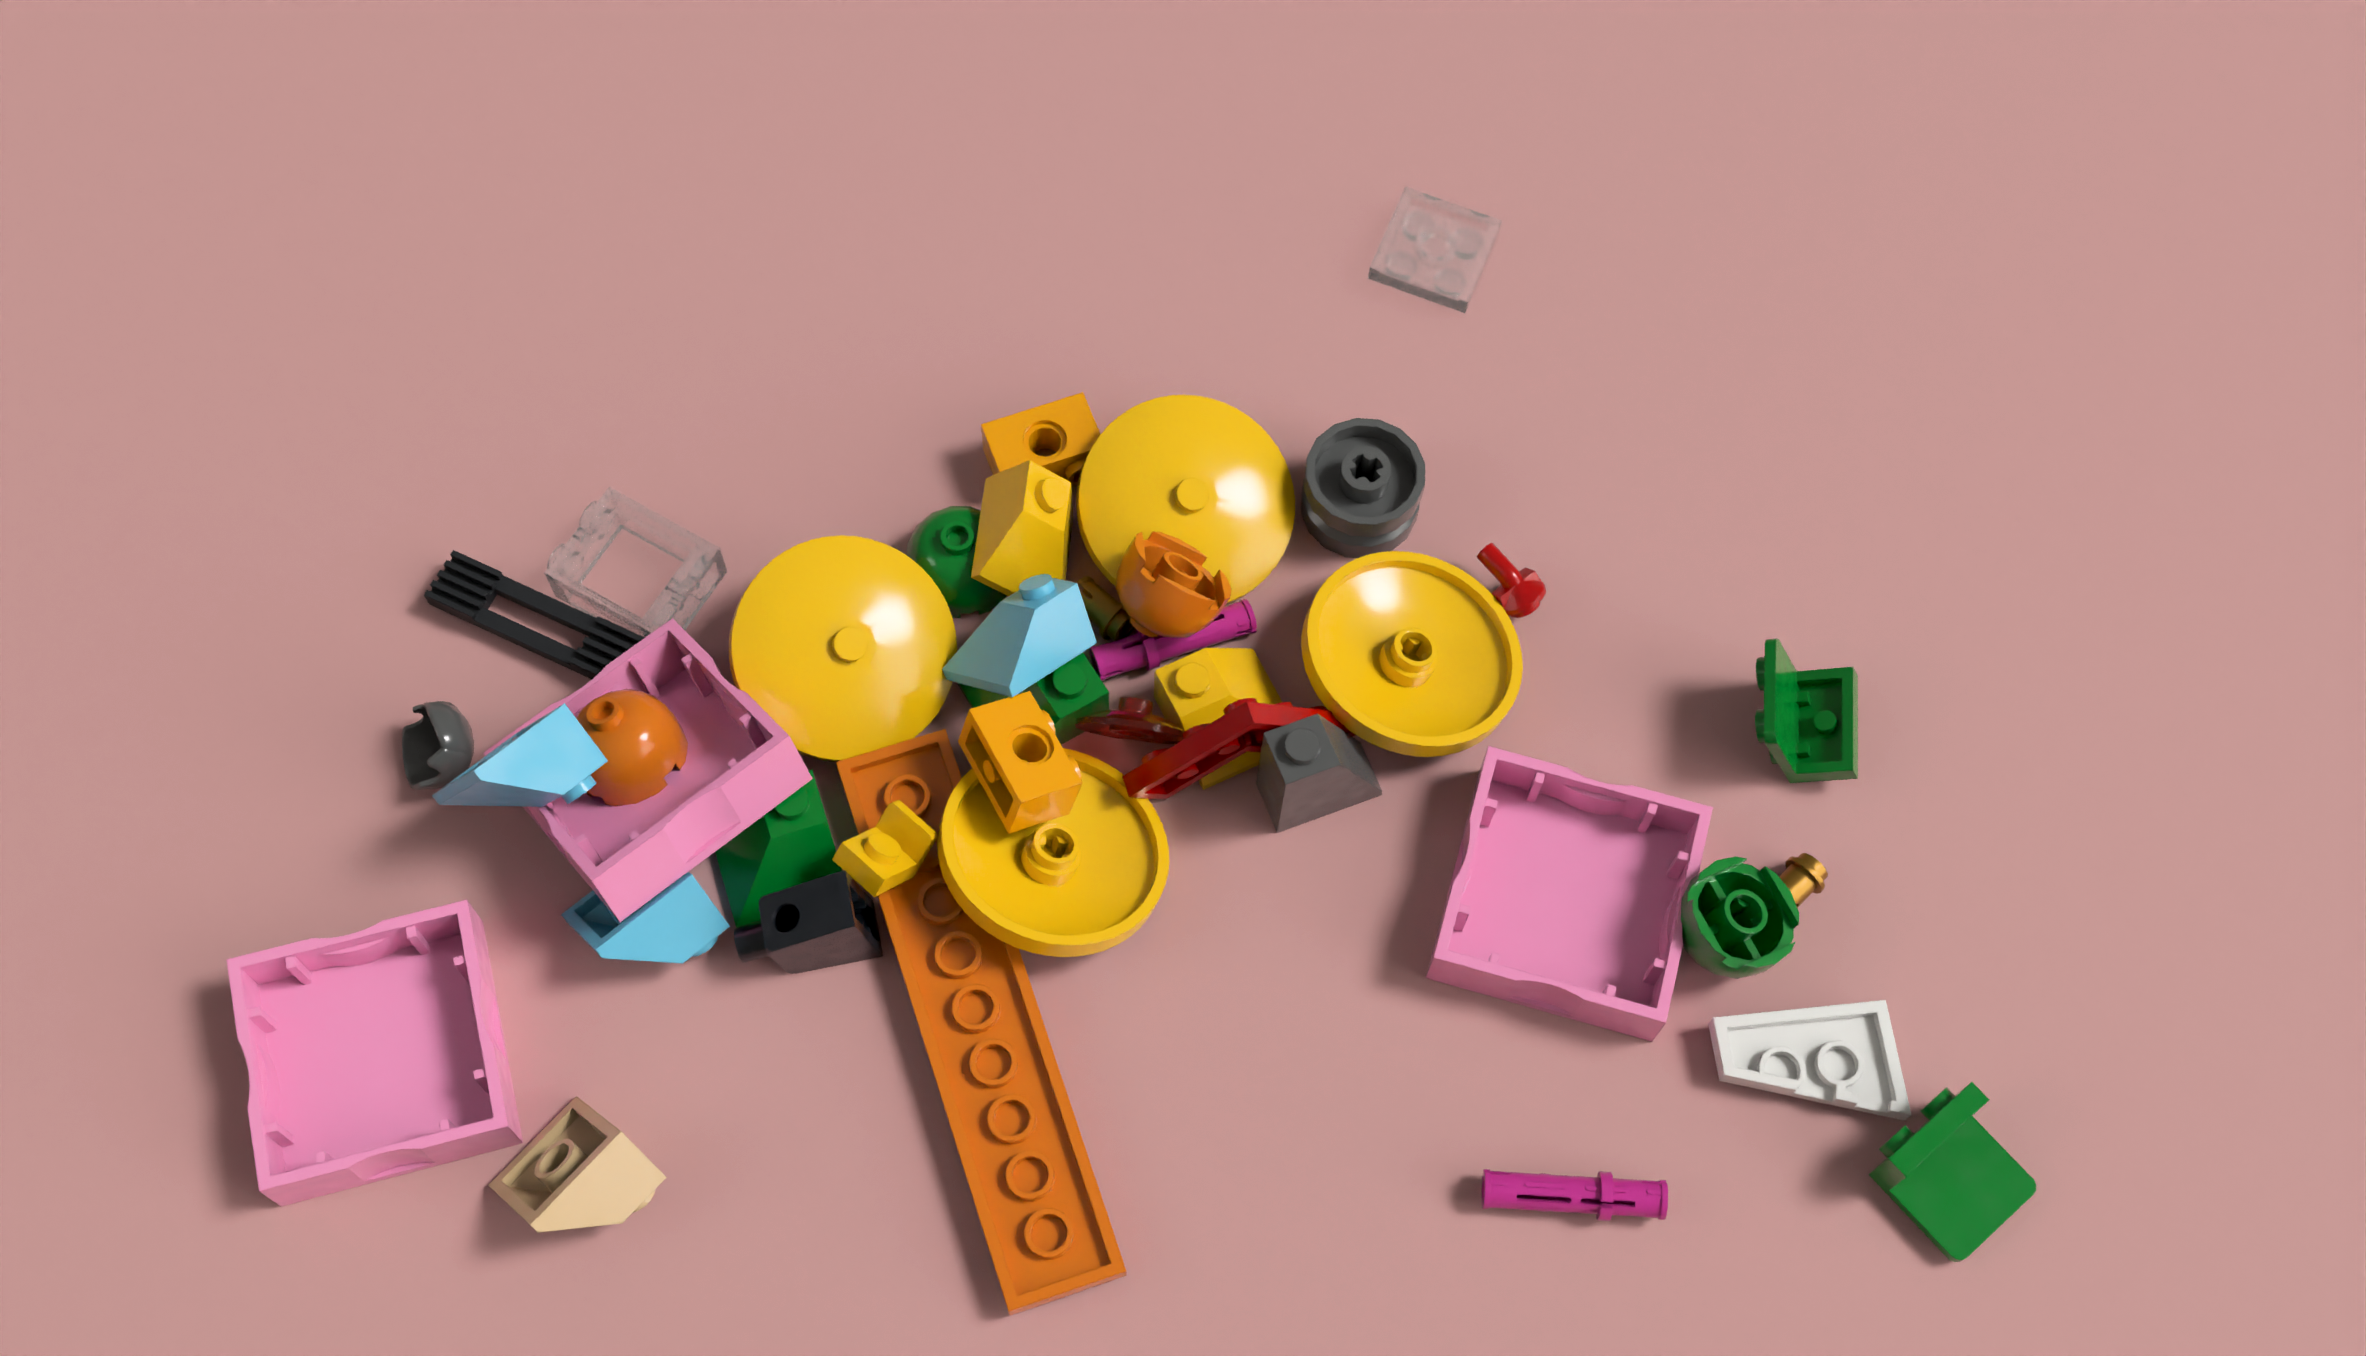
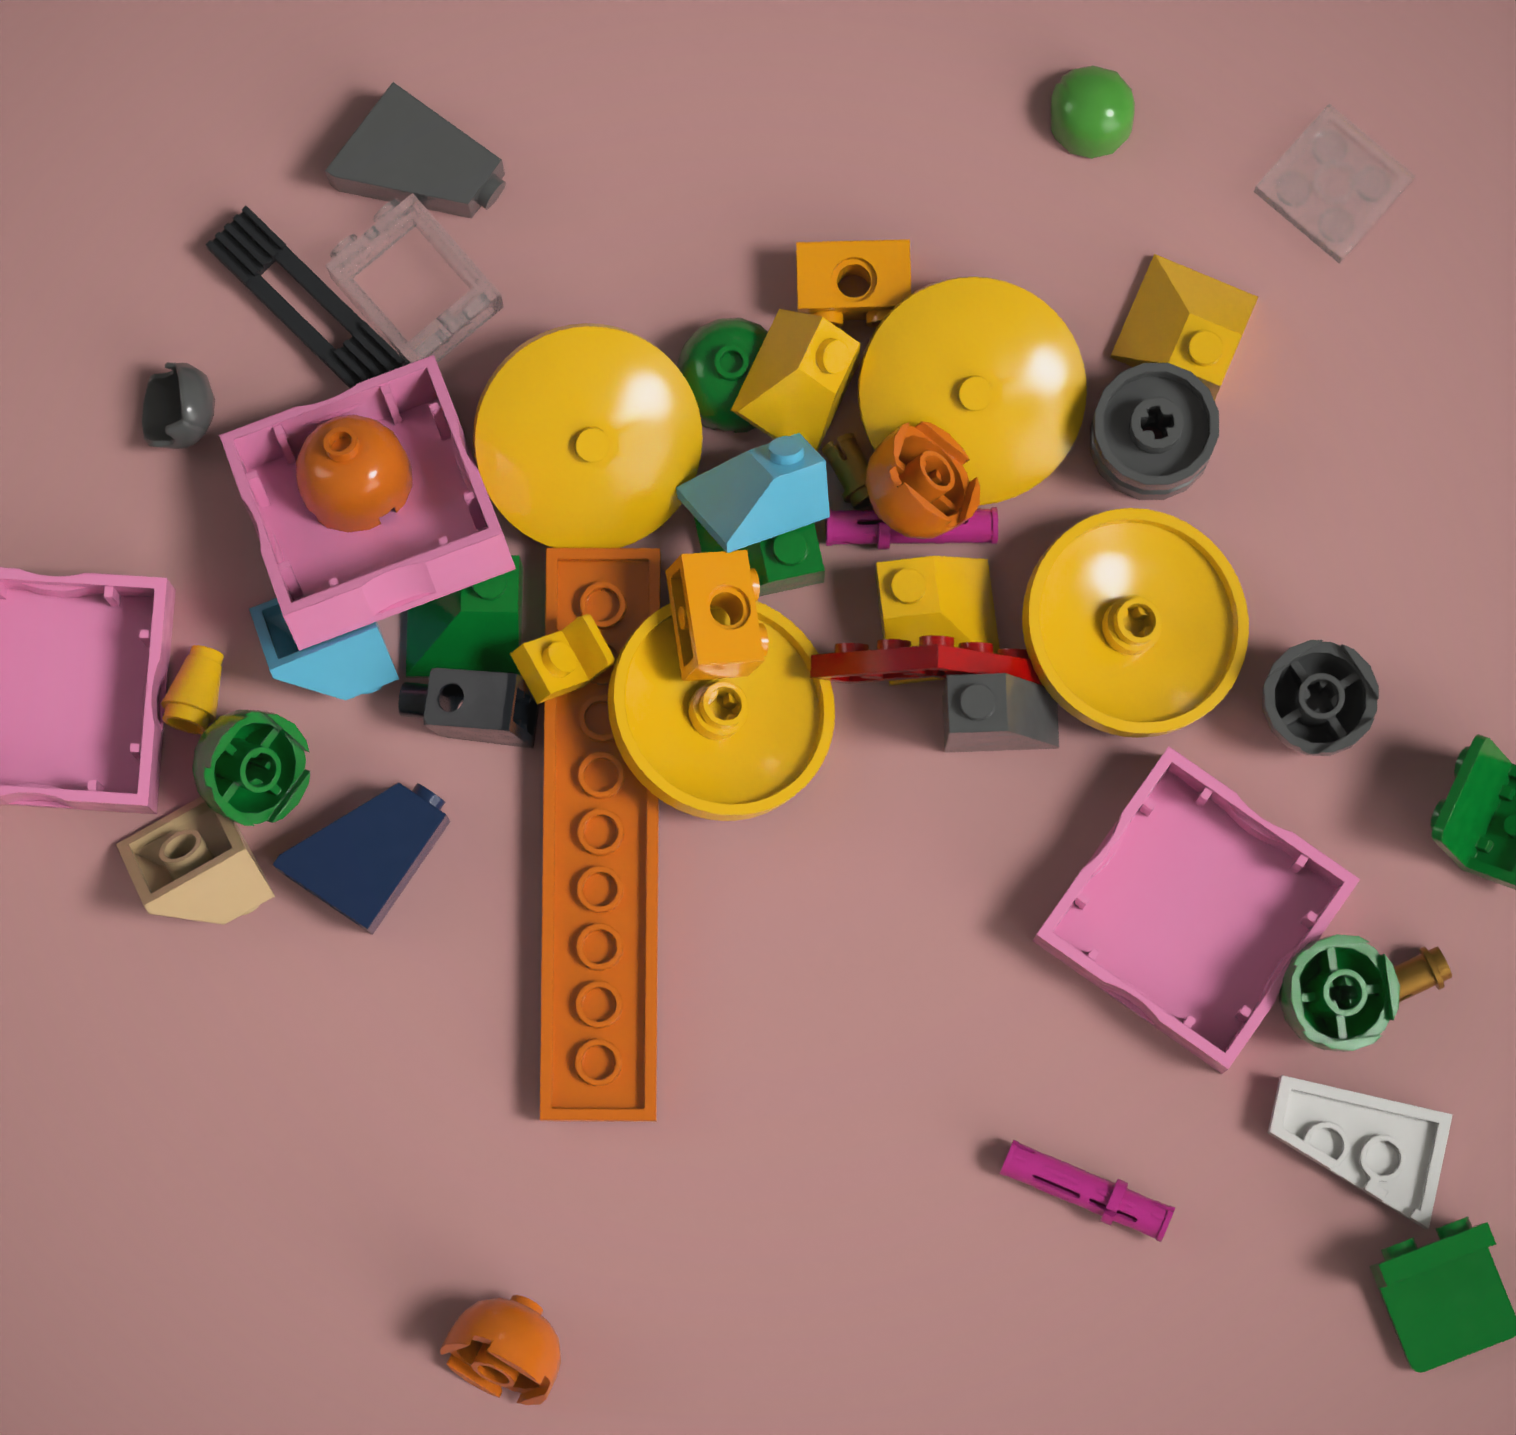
camera: 25 degrees right, 15 degrees up
medium azure slope [432,703,608,807] -> none
clear red dish [1075,697,1185,744] -> none
red plate [1477,543,1546,618] -> none
none -> yellow cone [161,645,224,734]
none -> green cylinder [192,710,311,826]
none -> dark blue slope [272,783,451,935]
none -> dark grey slope [325,82,506,218]
none -> bright green hair [1051,66,1135,159]
none -> yellow slope [1110,254,1258,401]
none -> dark grey cylinder [1262,640,1379,756]

